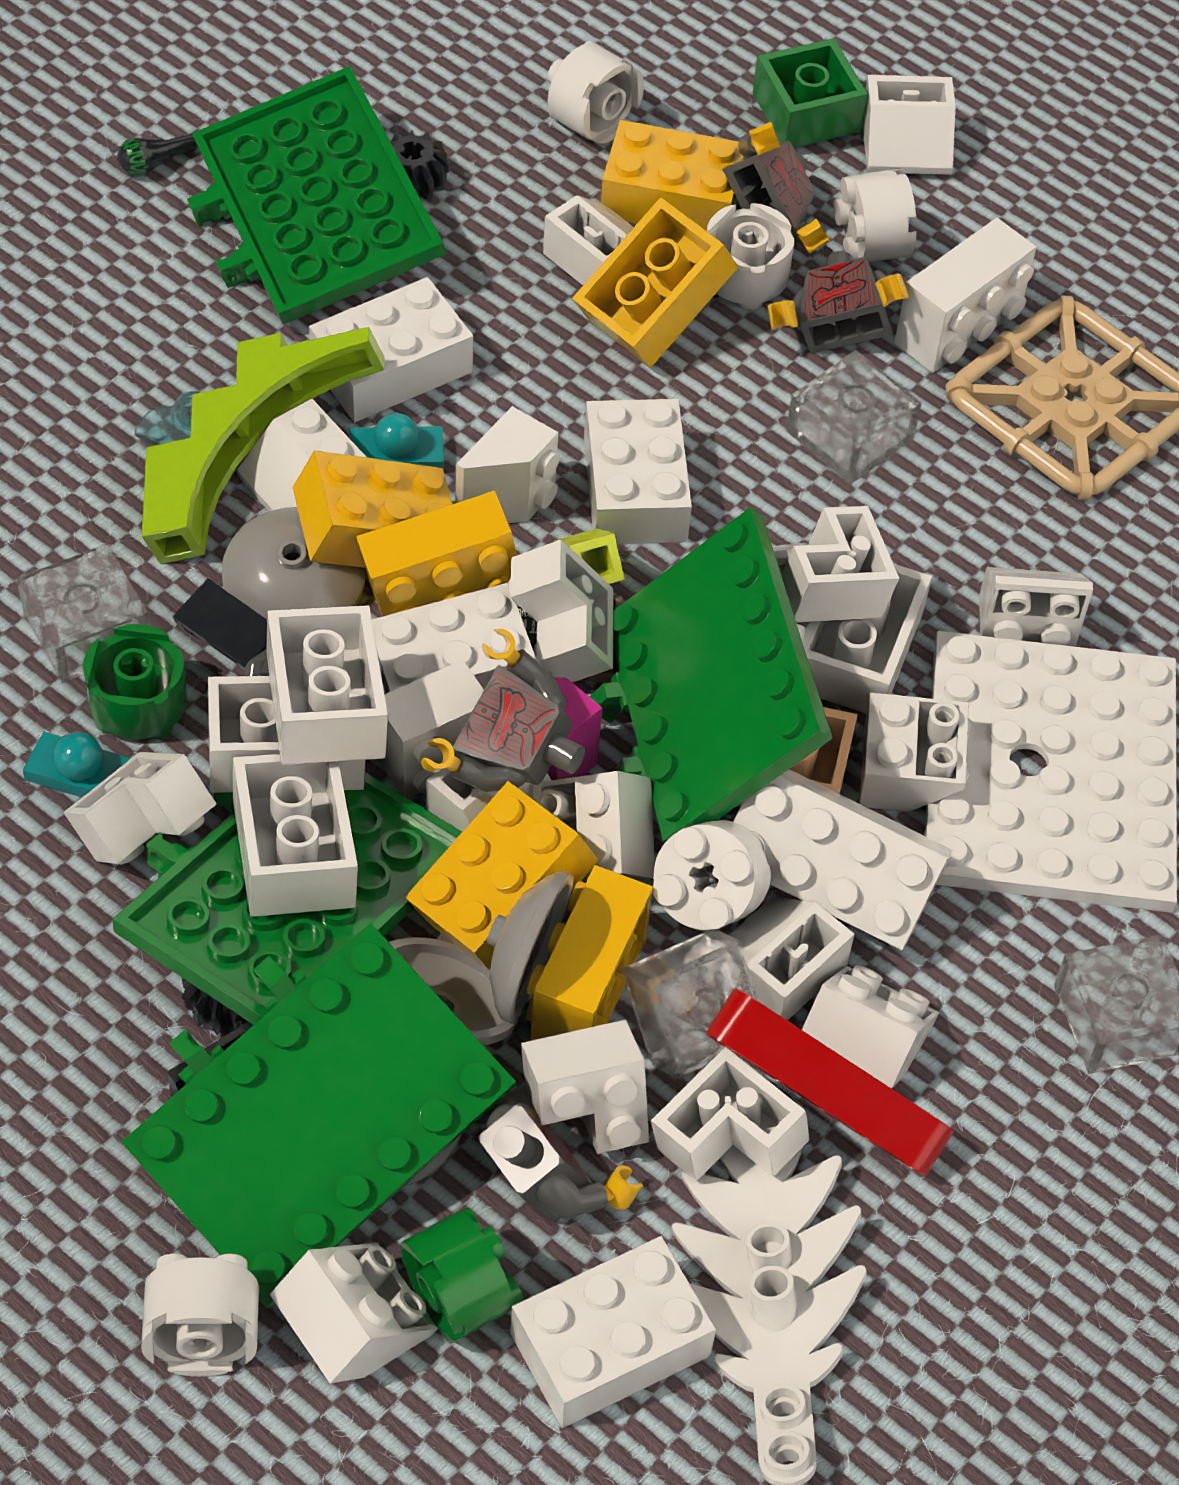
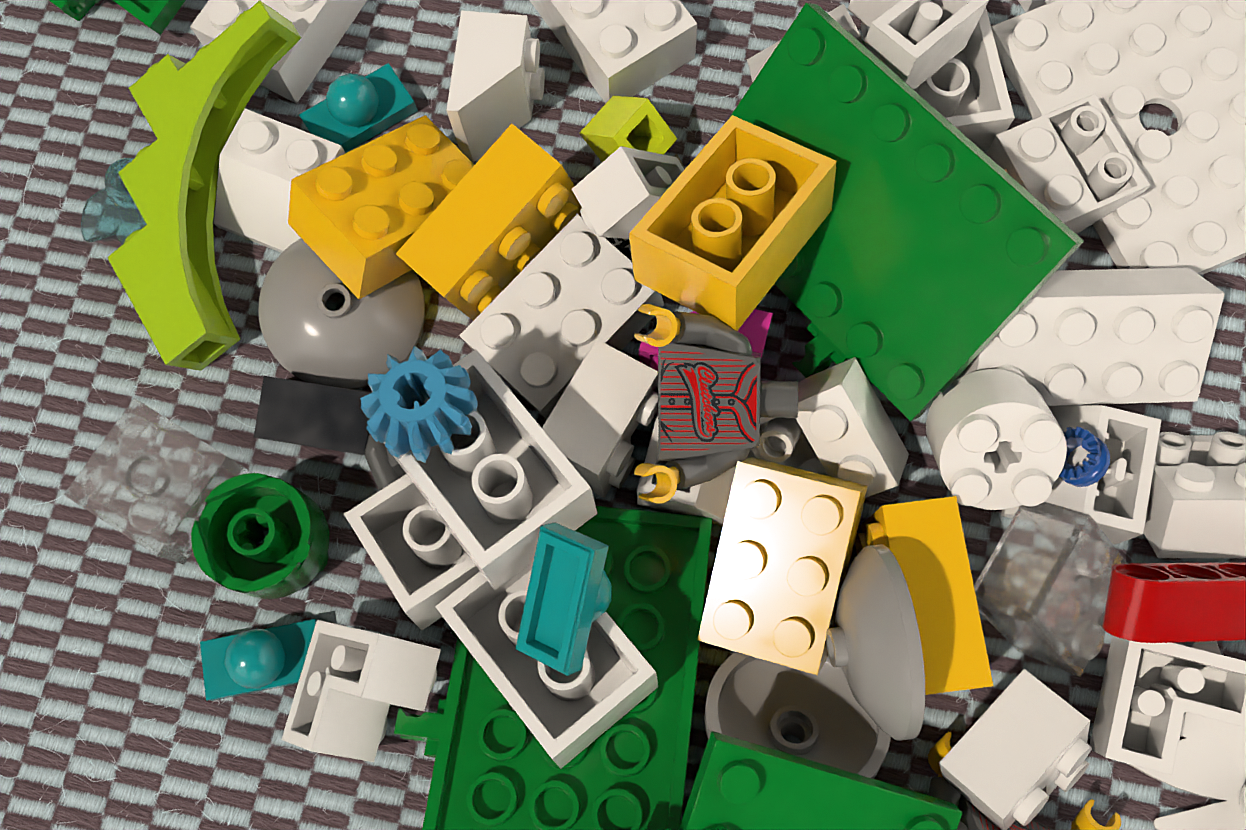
camera: 20 degrees left, 20 degrees up
none -> dark azure gear [360,346,478,463]
none -> teal tile [516,522,612,676]
none -> yellow brick [629,115,837,331]
none -> blue bush [1058,427,1110,487]

